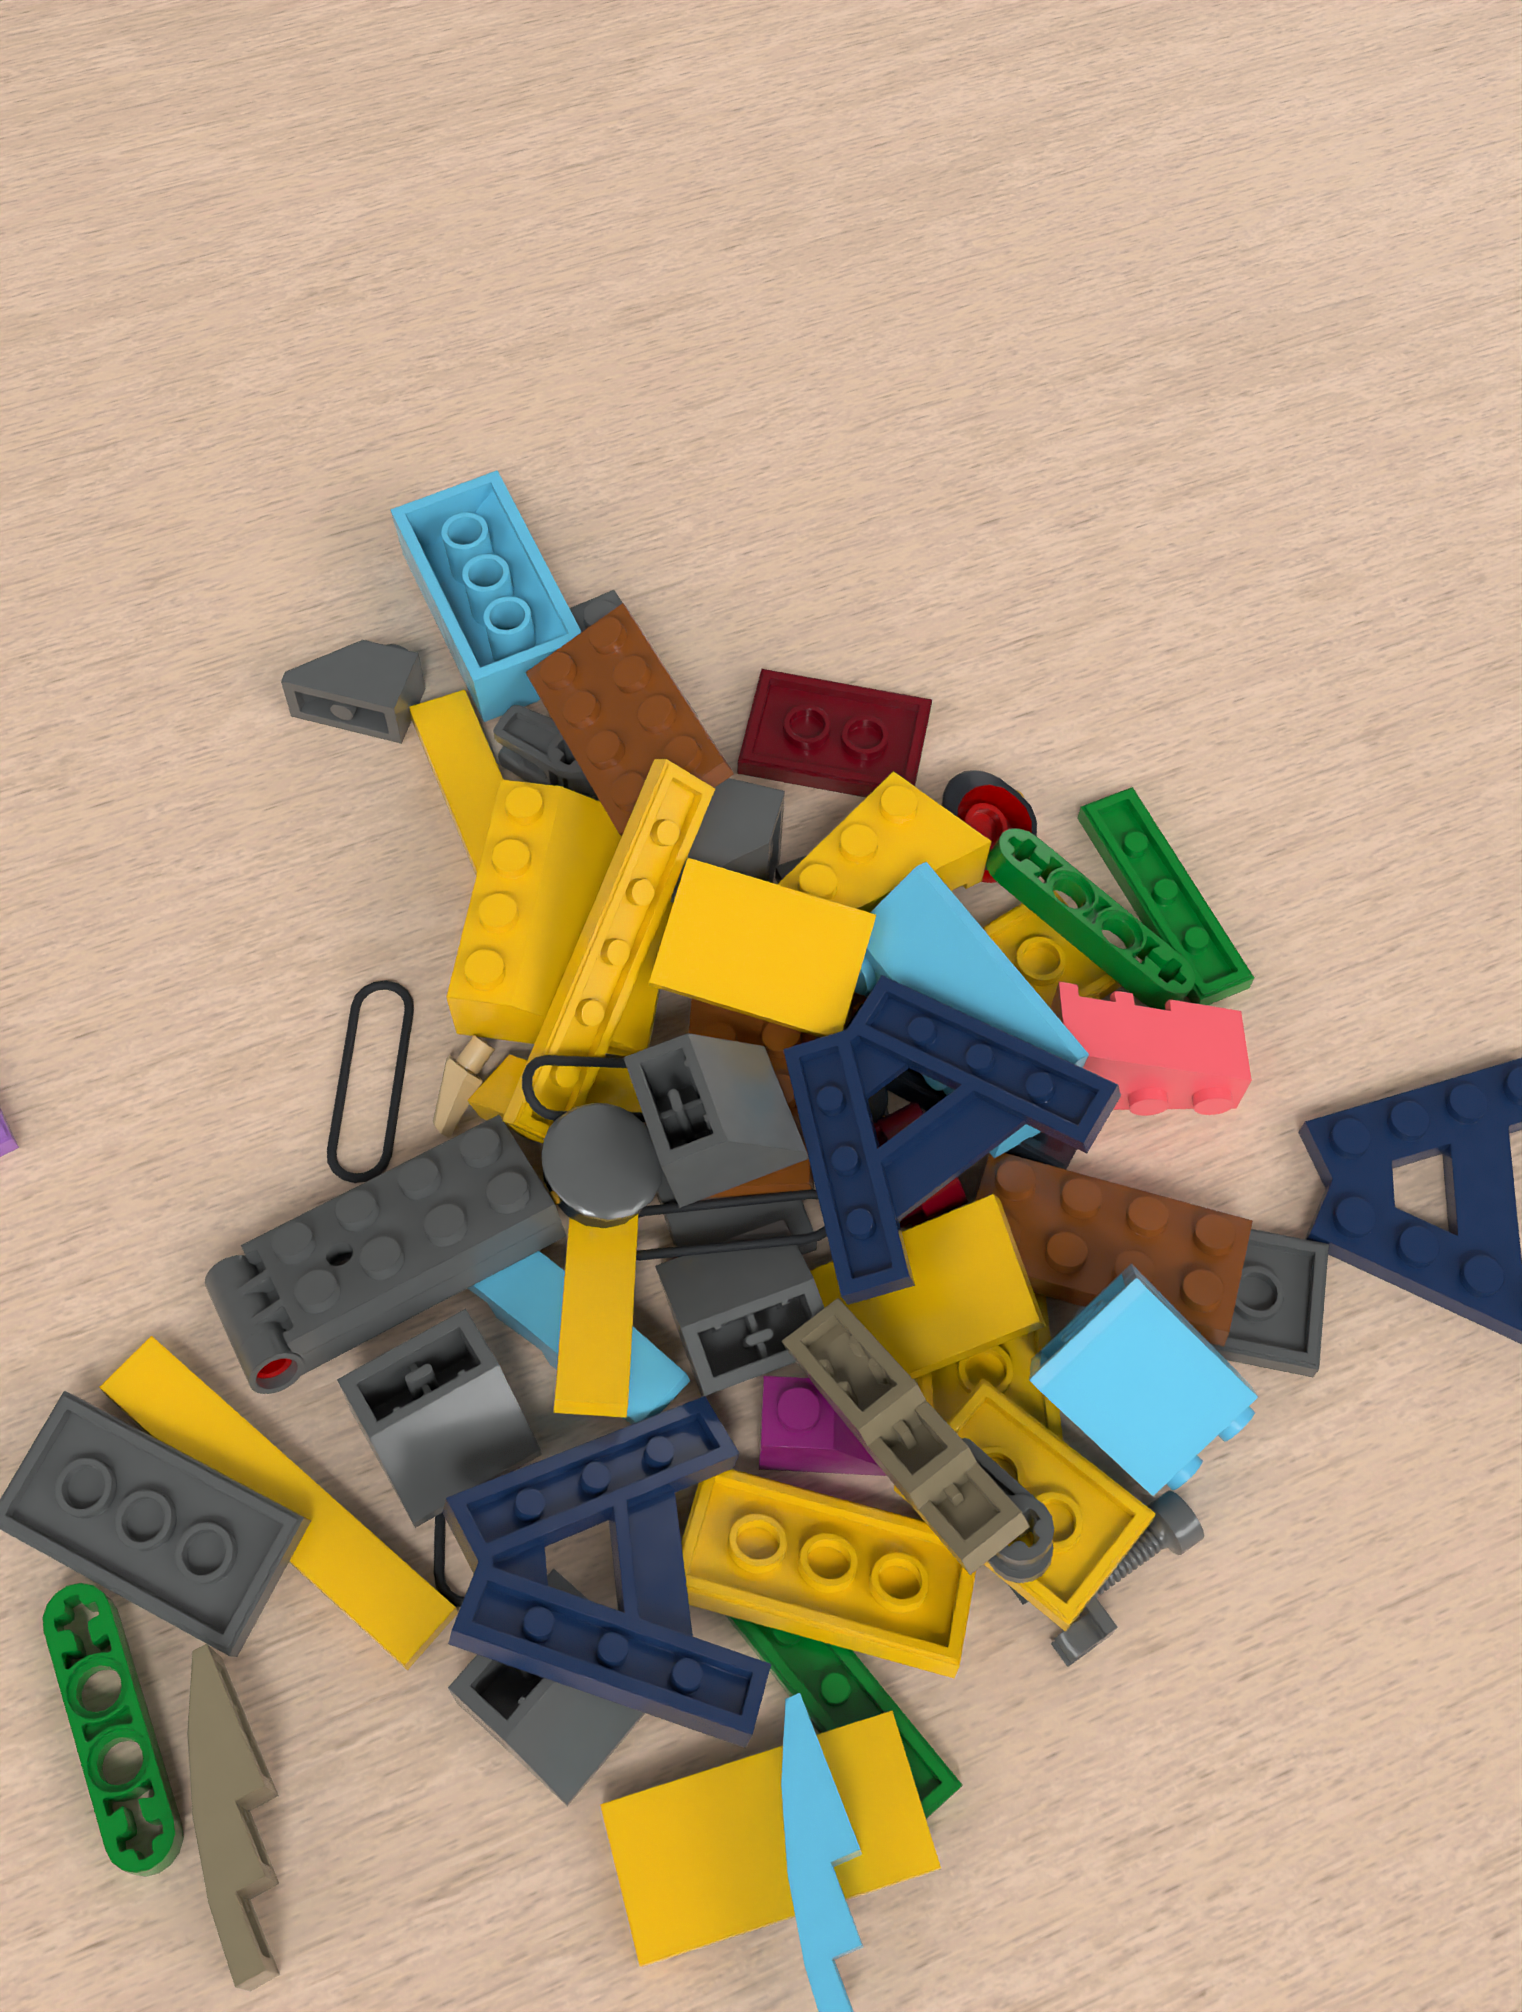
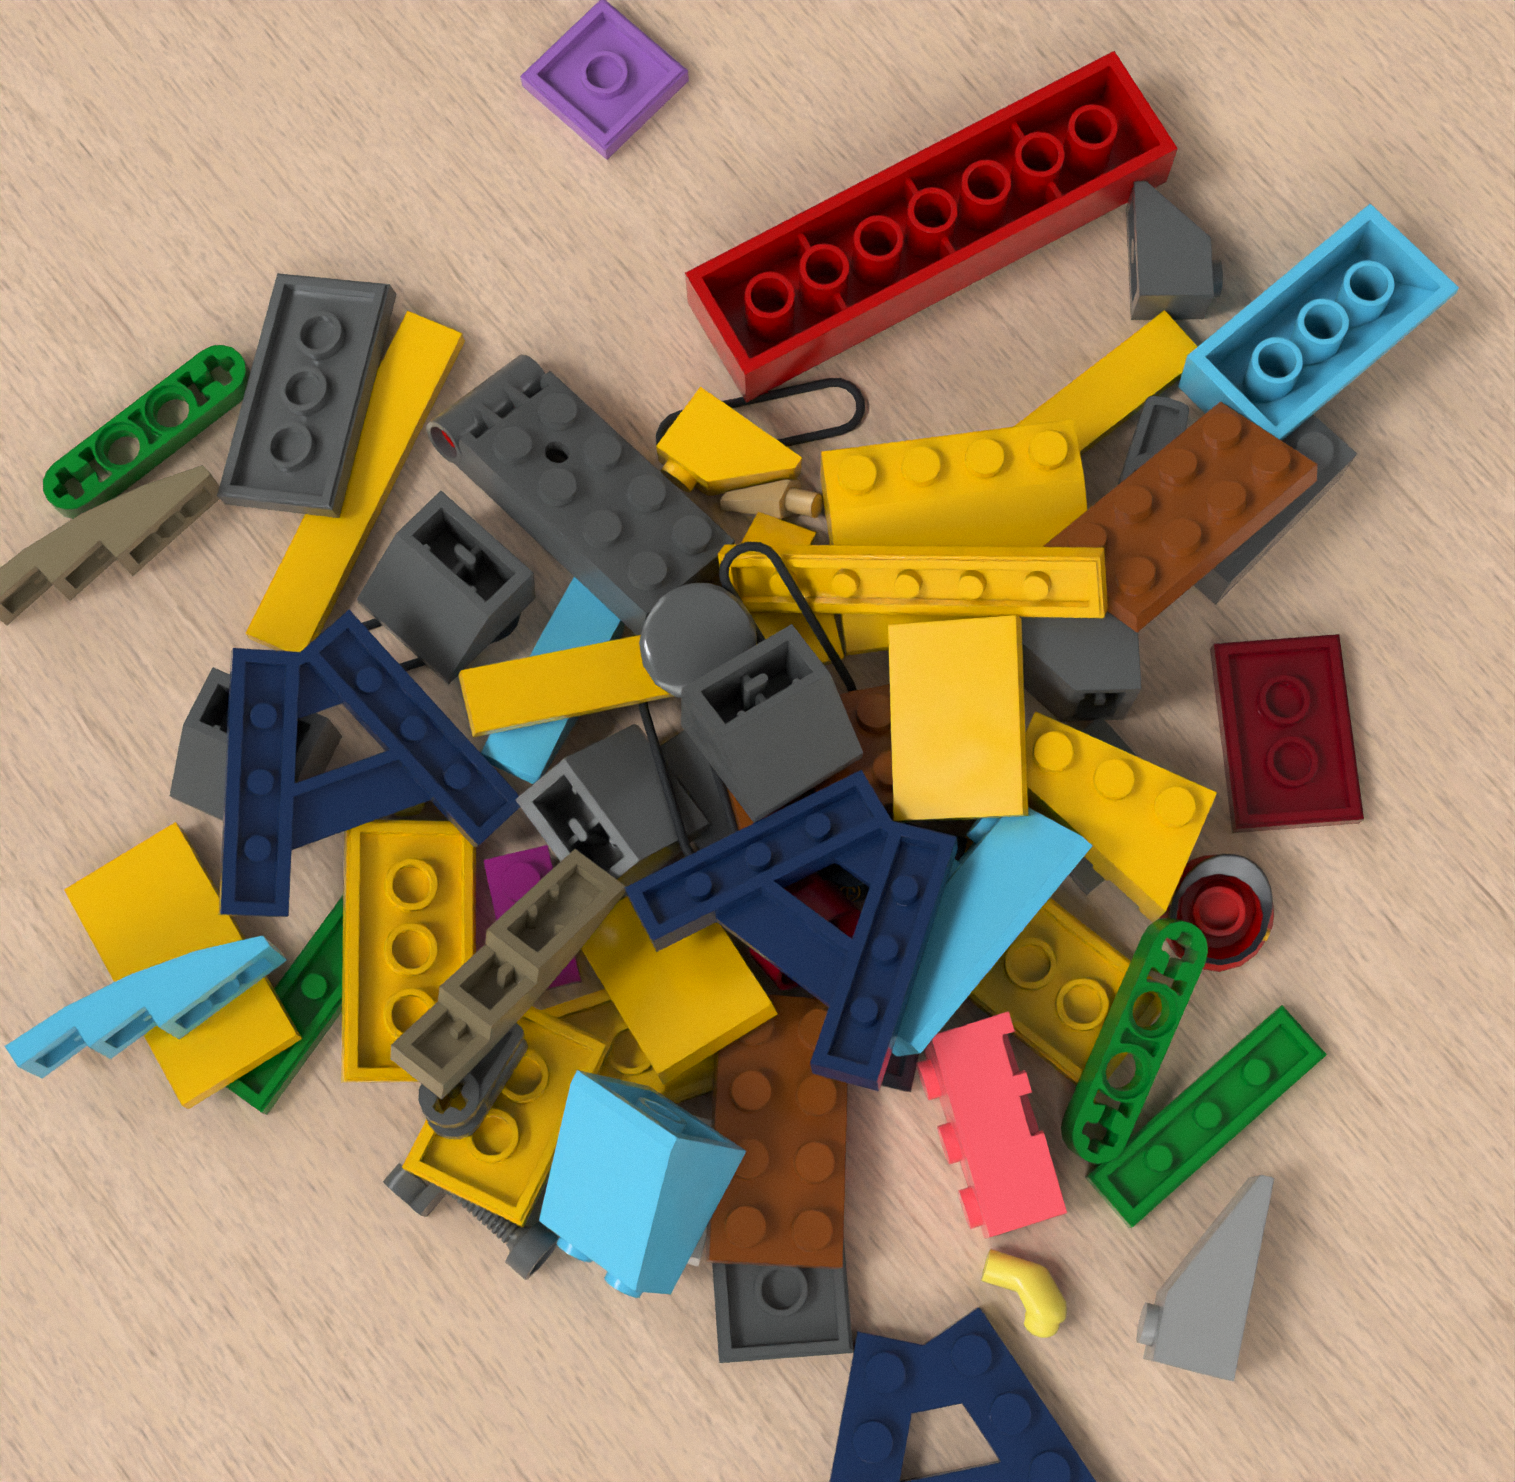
camera: 80 degrees right, 15 degrees up
none -> yellow slope [656,386,802,496]
none -> red brick [685,51,1178,403]
none -> light yellow arm [981,1249,1067,1338]
none -> light grey slope [1136,1175,1274,1381]

